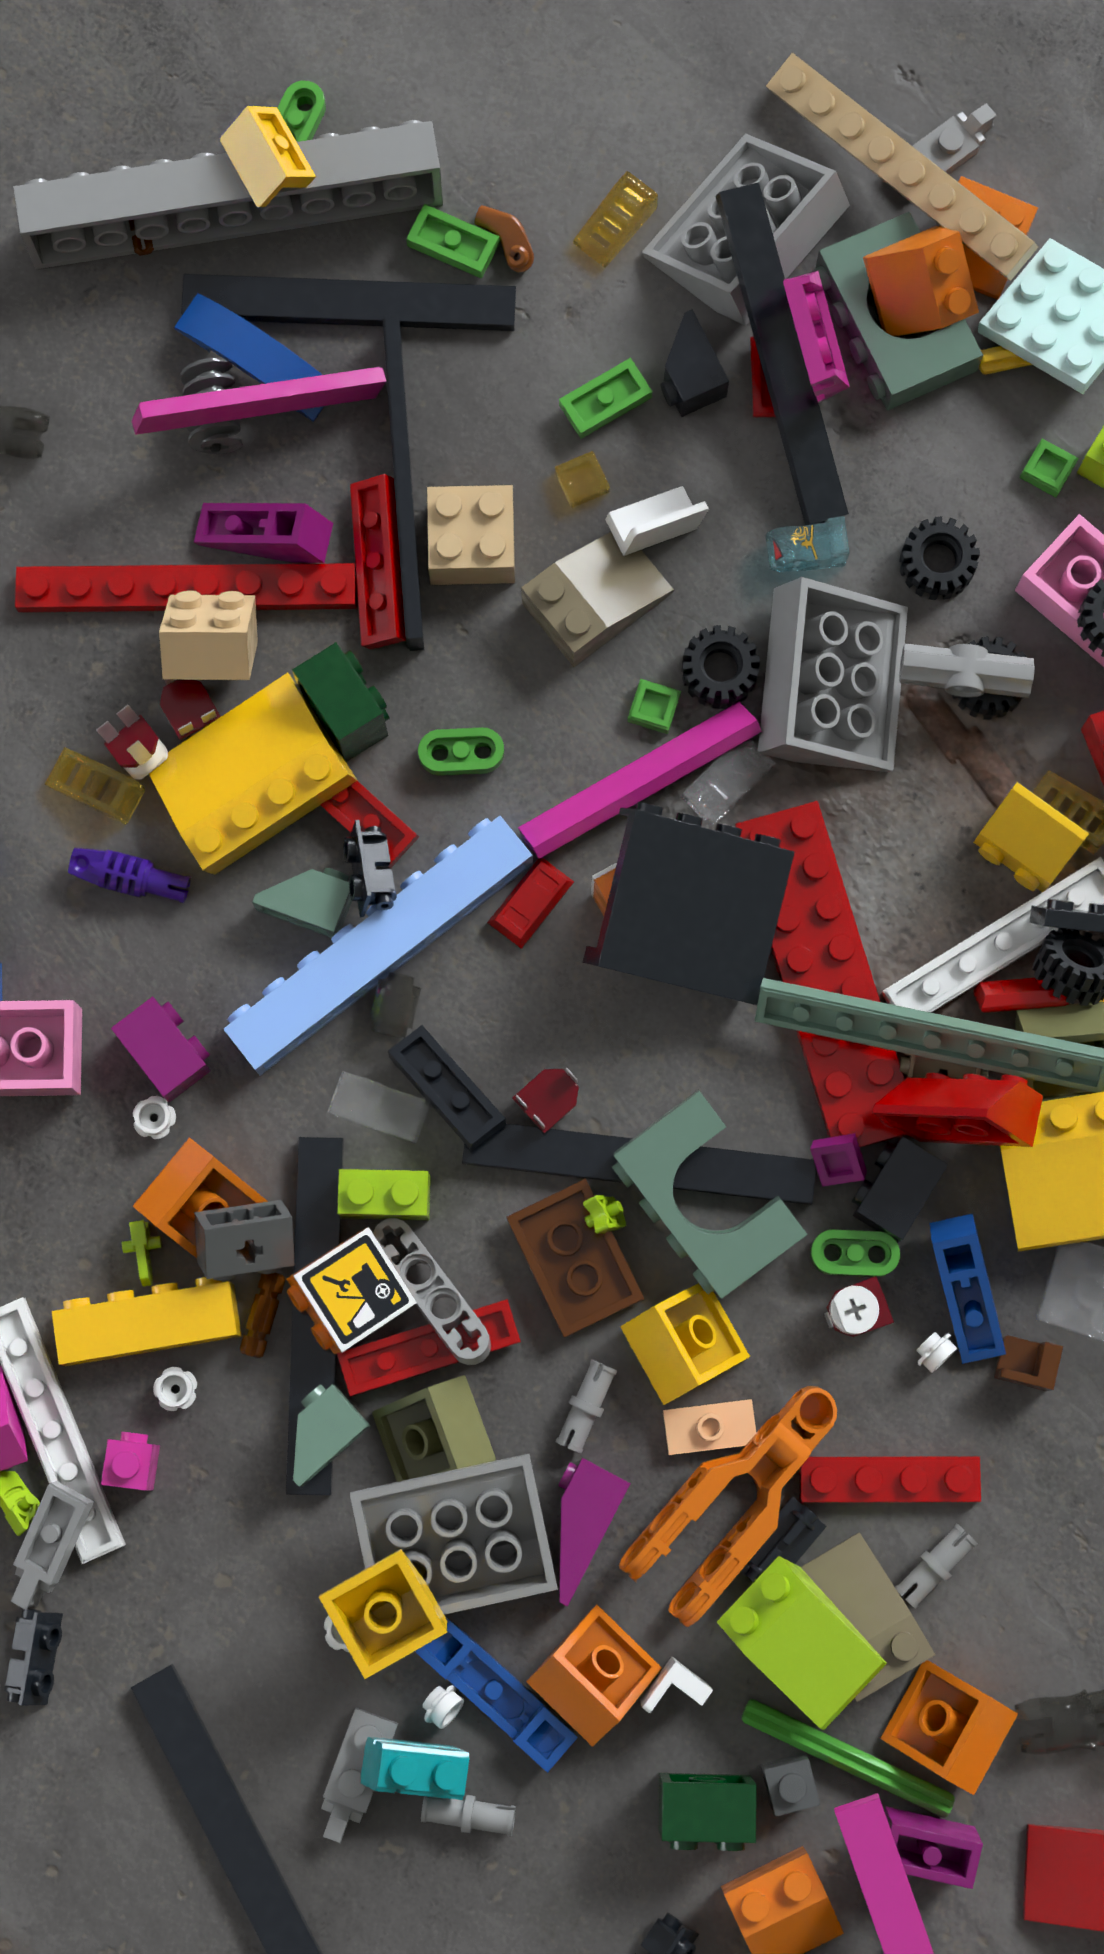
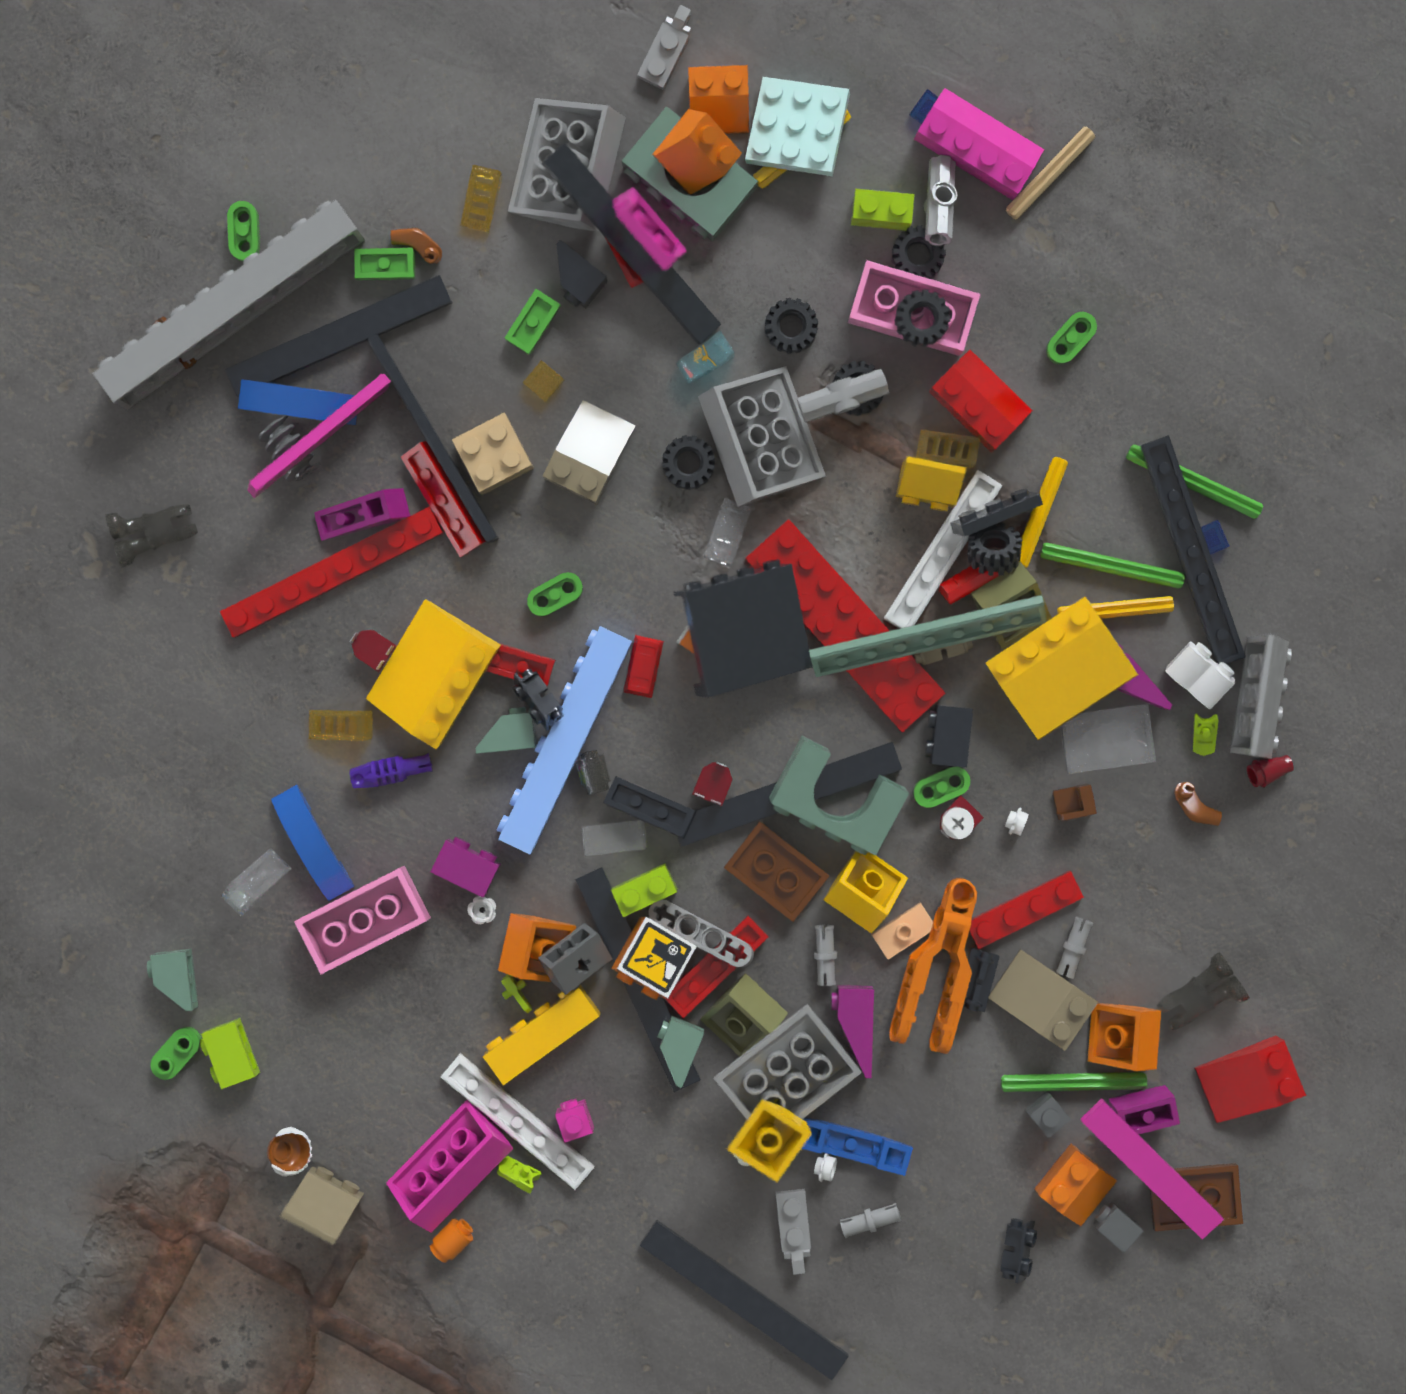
camera: 25 degrees left, 10 degrees up
black hinge [4,1608,63,1706] -> none
light grey hinge [11,1481,94,1610] -> none
piece [96,705,168,780] -> none
white plate [153,1367,197,1411] -> none
tan brick [159,591,258,680] -> none
yellow panel [220,106,316,207] -> none
reddish brown axle [240,1272,285,1358] -> none
dark green brick [292,642,390,762] -> none
teal brick [360,1737,470,1800] -> none
dark pink tile [518,702,762,859] -> none
orange slope [526,1604,662,1747] -> none
lime piece [583,1195,626,1234] -> none
white panel [605,486,709,556] -> none
bright green tile [627,679,681,734] -> none
white panel [640,1656,713,1713] -> none
dark green brick [658,1773,756,1851] -> none
lime slope [717,1556,887,1730] -> none
tan plate [766,52,1038,281] -> none
magenta plate [810,1134,867,1187] -> none
red slope [872,1073,1043,1147] -> none
blue slope [929,1213,1006,1364] -> none
bright green tile [1020,438,1079,498] -> none

